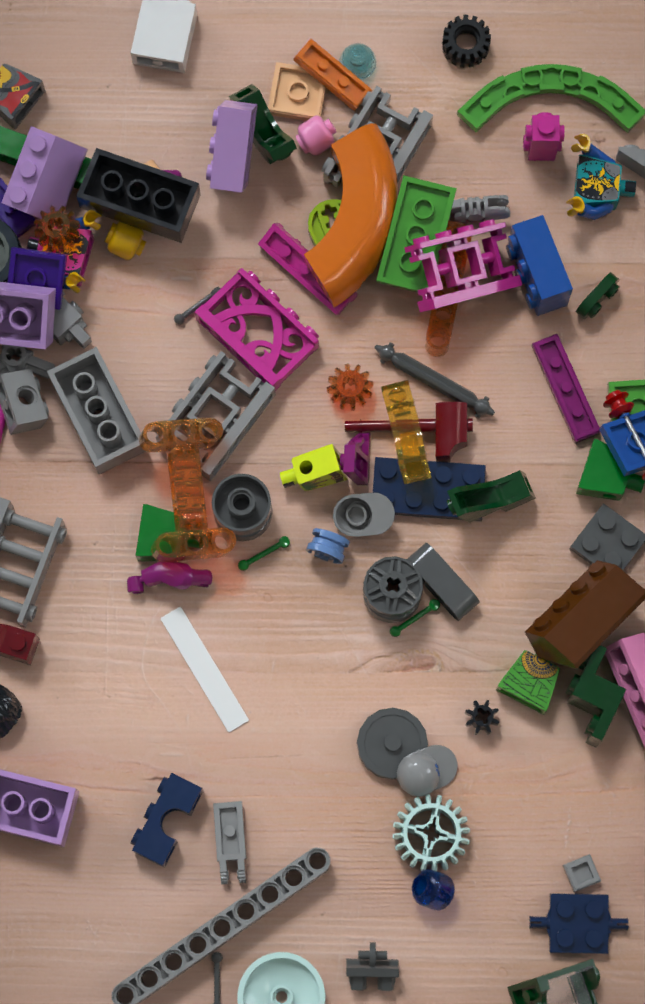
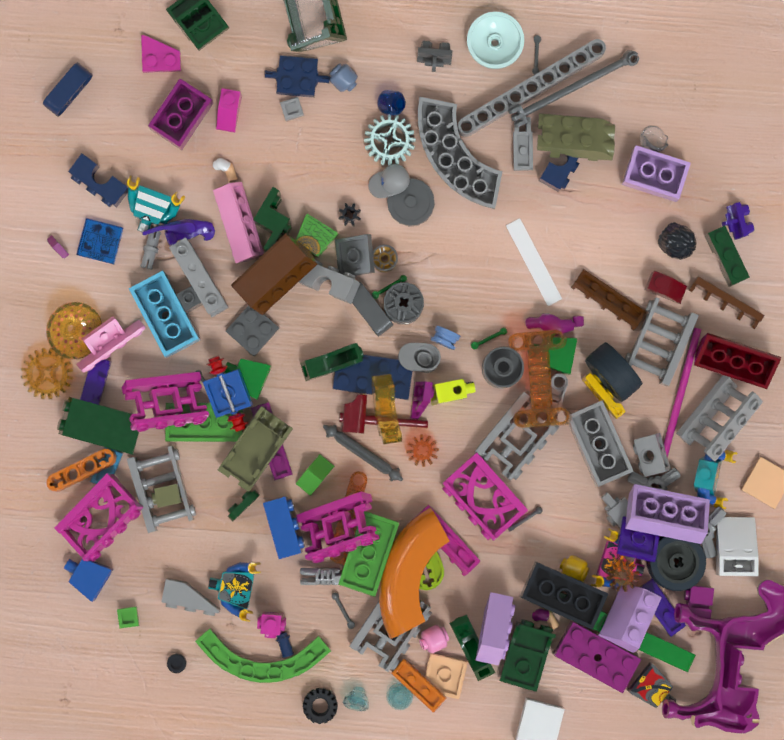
camera: 175 degrees right, 10 degrees up
none -> olive piece [217,406,293,492]
none -> dark blue pin [275,632,294,658]
none -> bright green slope [296,455,335,496]
none -> light grey arch [298,260,360,304]
none -> sand blue head [329,63,358,92]
none -> dark grey hinge [332,592,355,629]
none -> dark grey plate [335,234,375,276]
none -> clear light blue brick [342,687,369,711]
none -> pearl gold wheel [373,244,398,273]
none -> light grey brick [418,97,503,209]
none -> dark green bracket [499,619,556,692]
none -> dark grey hinge [508,50,639,128]
none -> olive piece [537,113,615,161]
none -> light grey piece [541,374,568,411]
none -> magenta brick [553,620,641,693]
none -> reddish brown hinge [571,269,646,331]
none -> yellow hinge [582,373,626,419]
none -> black wheel [585,342,643,402]
none -> clear hair [639,125,668,153]

